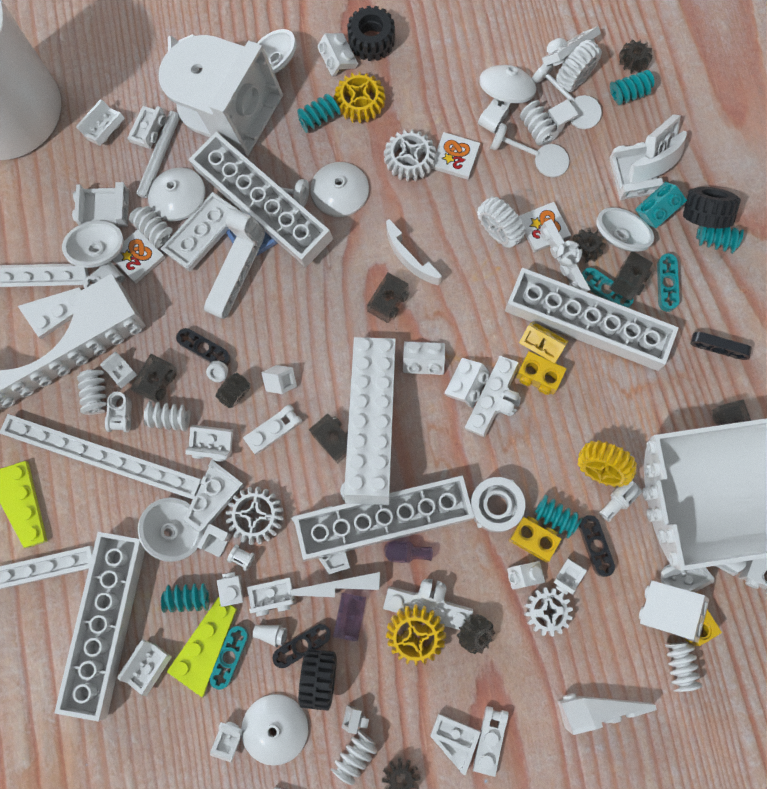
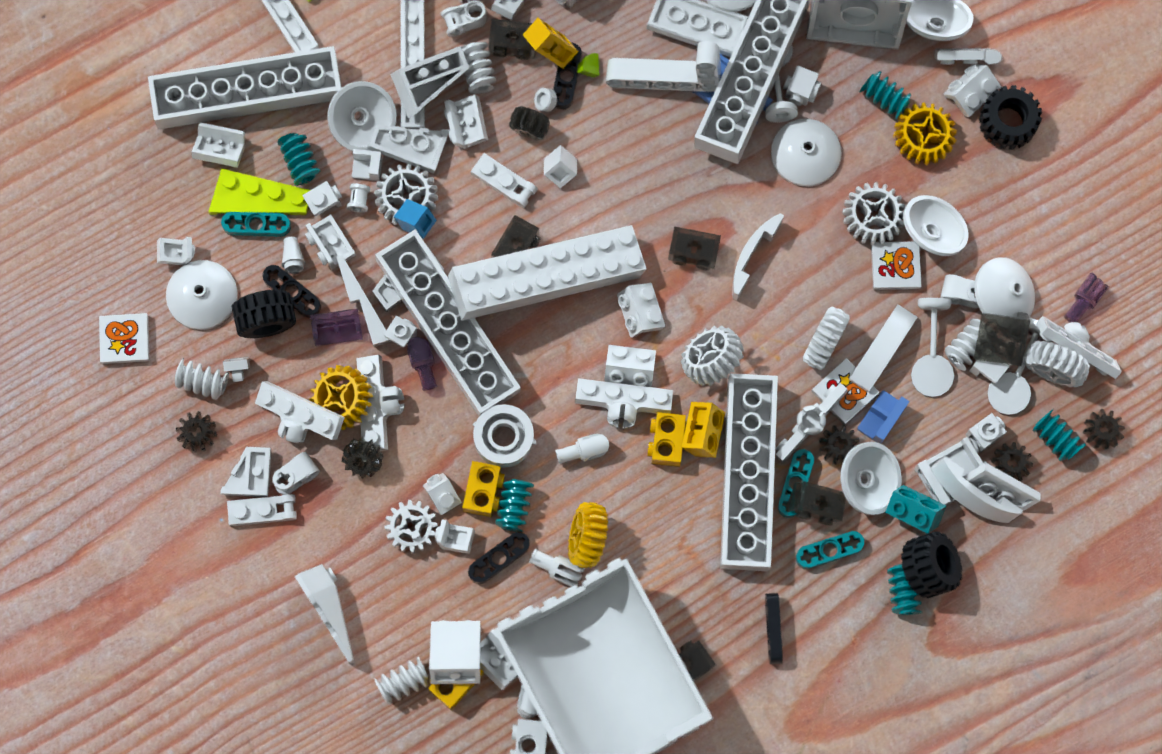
camera: 65 degrees right, 0 degrees up
none -> white plate [255,381,345,443]
none -> white piece [273,452,320,495]
none -> white bracket [384,316,417,348]
none -> white wedge [390,46,469,118]
none -> dark azure panel [394,199,437,239]
none -> yellow brick [523,18,578,68]
none -> white arm [555,434,609,465]
none -> lime tile [577,53,599,78]
none -> white gear [680,326,744,386]
none -> white brick [783,65,821,106]
none -> white slope [849,304,917,393]
none -> medium blue panel [857,391,910,444]
none -> white dish [903,195,969,256]
none -> white hinge [934,48,1002,64]
none -> white brick [965,413,1007,453]
none -> clear smoke bracket [974,312,1030,367]
none -> clear smoke gear [991,442,1033,482]
none -> clear purple arm [1064,272,1109,323]

